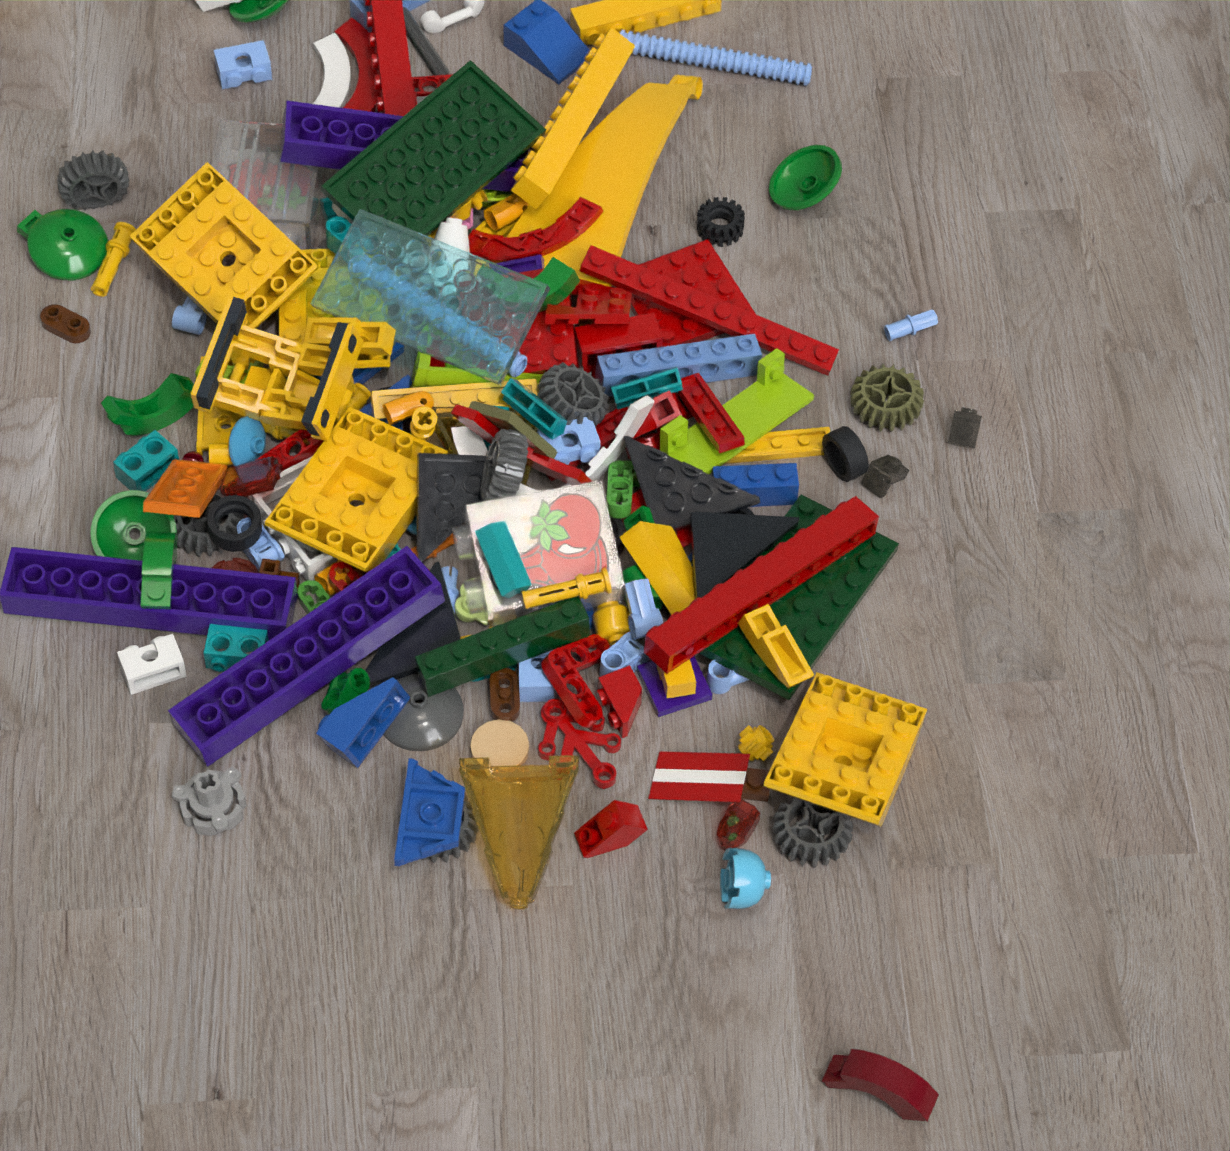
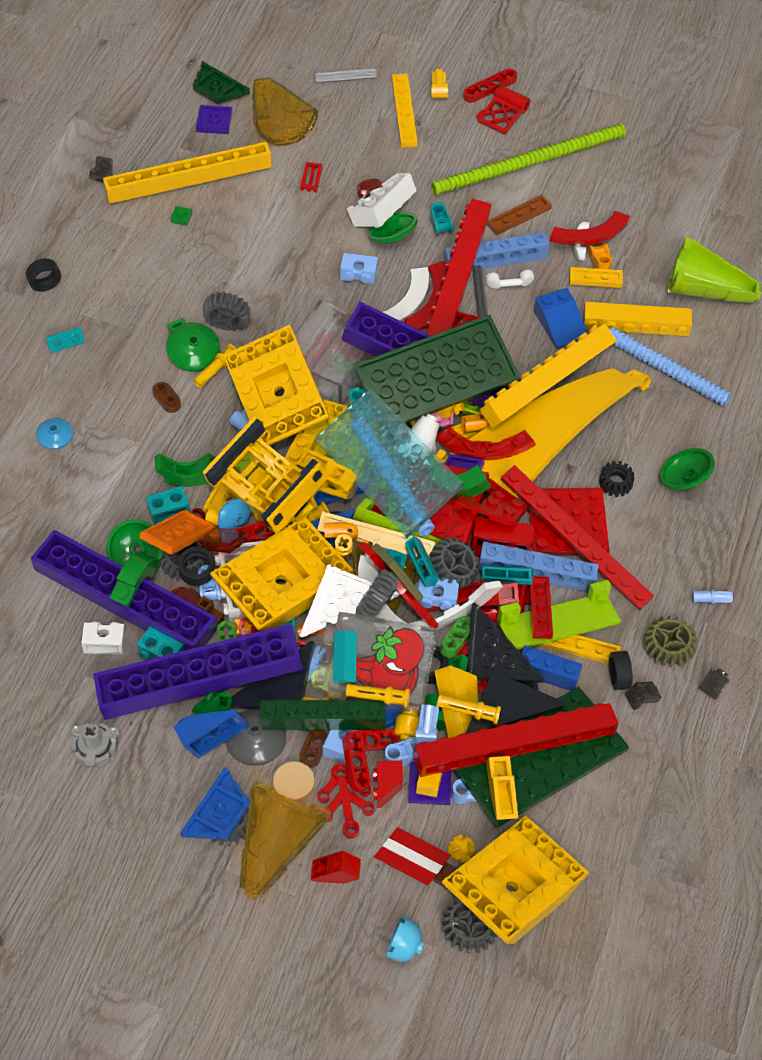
camera: 25 degrees right, 0 degrees up
clear red rock [716,799,760,851] -> none
none -> yellow pin [436,694,501,725]

